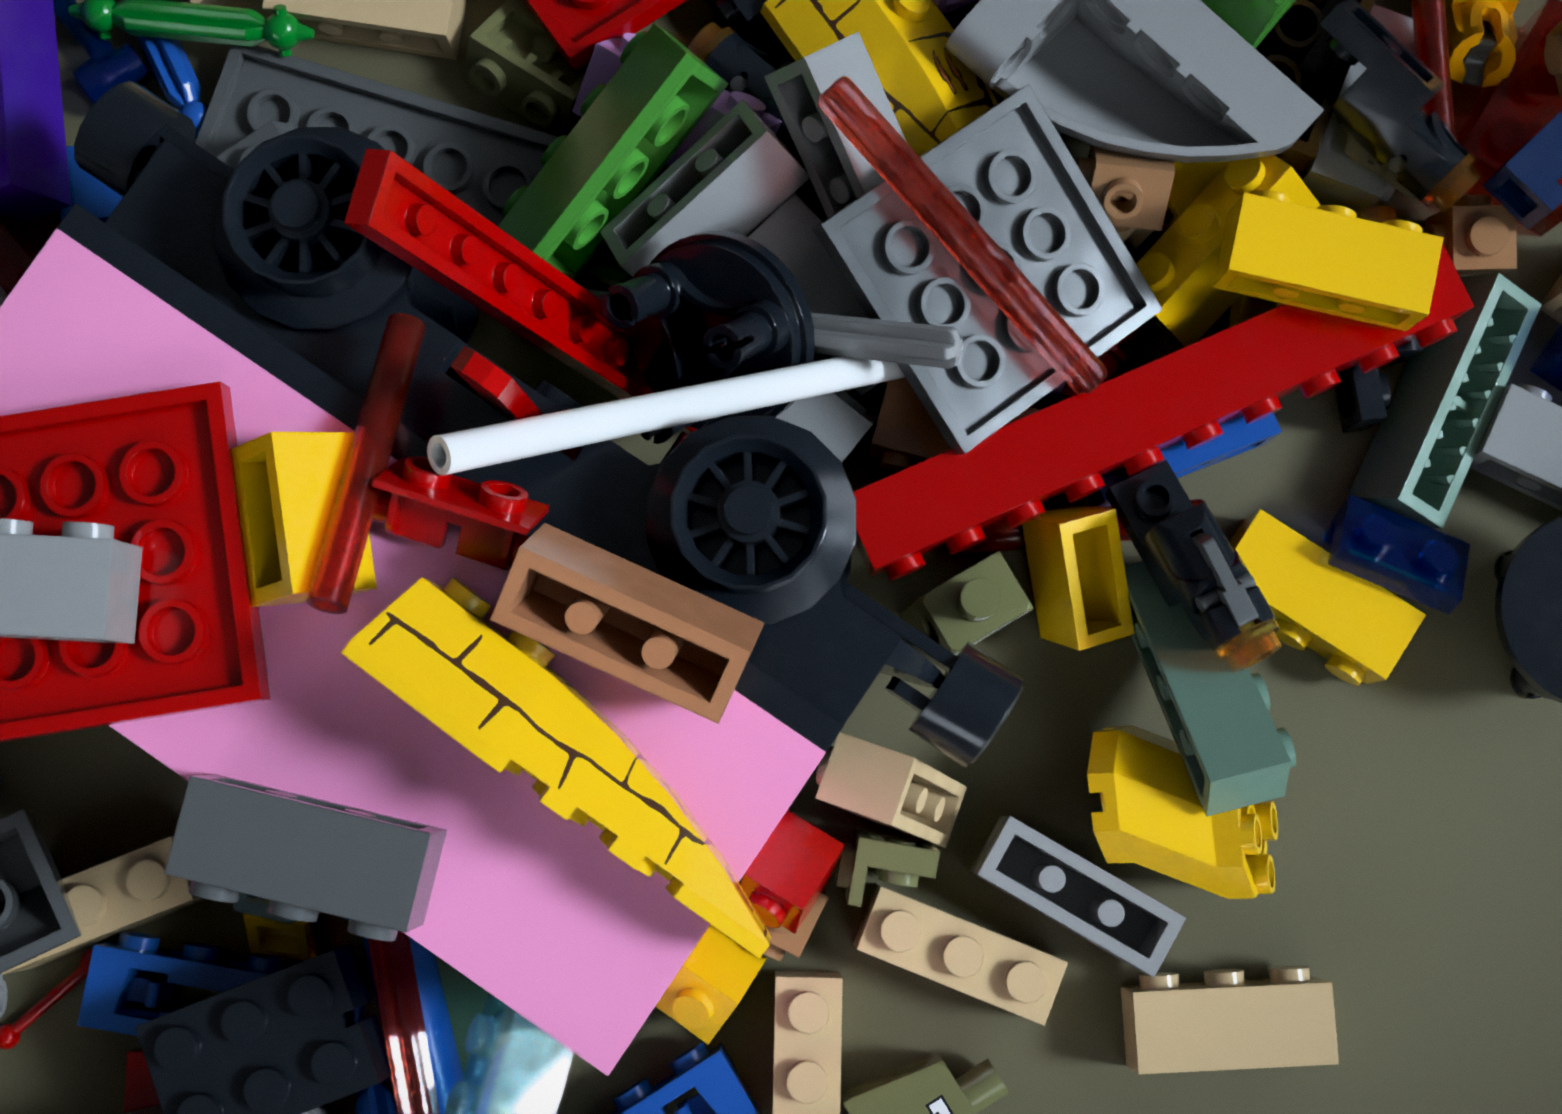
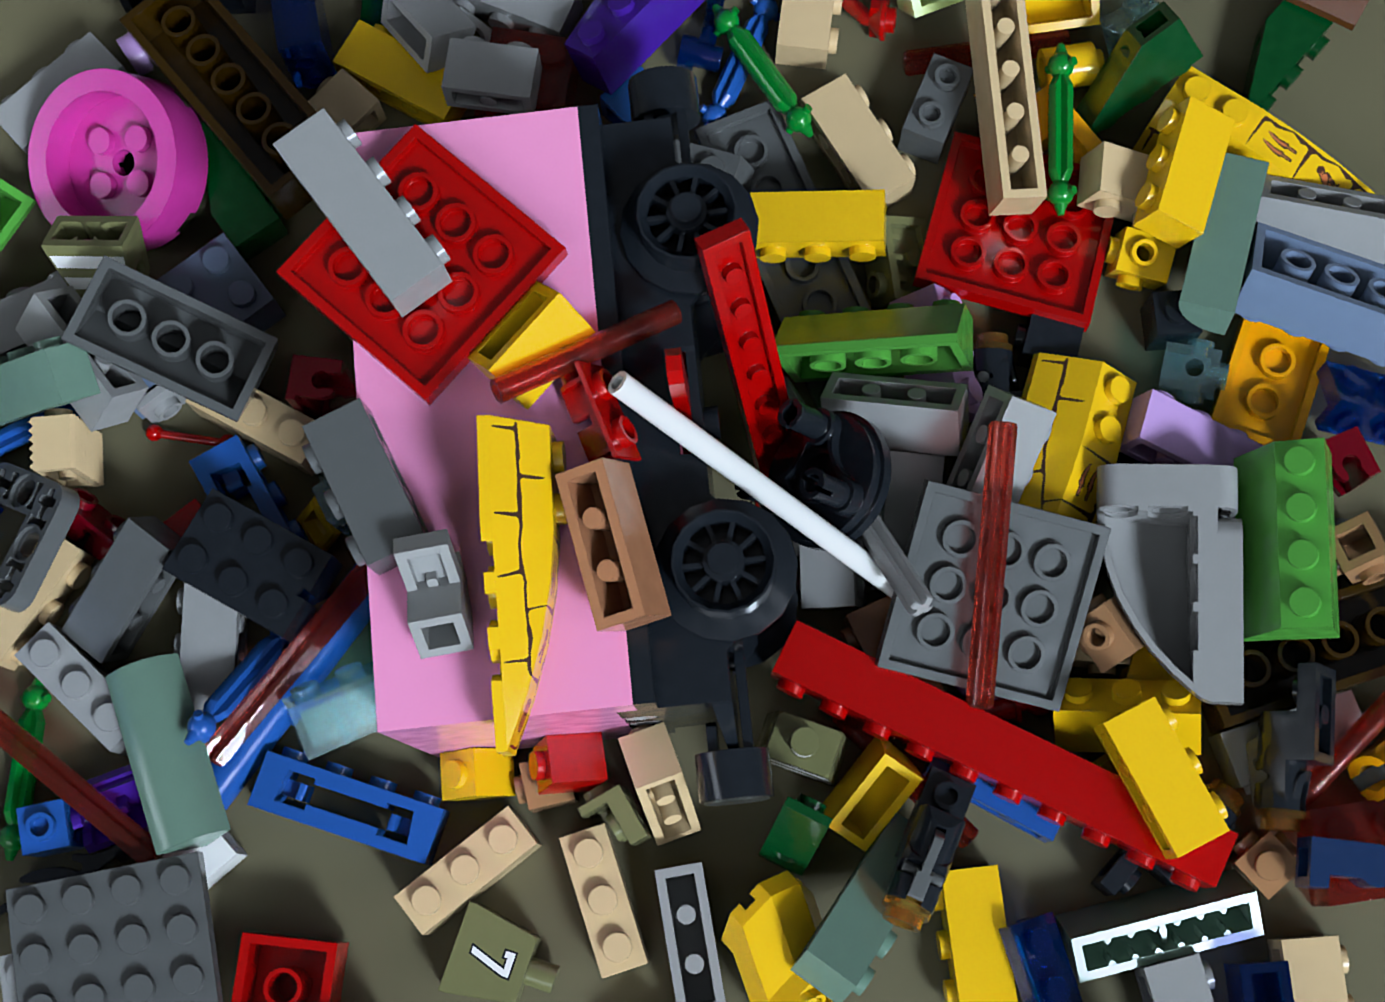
camera: 55 degrees right, 5 degrees down
none -> dark red hinge [285,354,356,419]
none -> light grey brick [393,529,474,659]
none -> yellow brick [750,189,886,263]
none -> dark green slope [758,793,833,877]

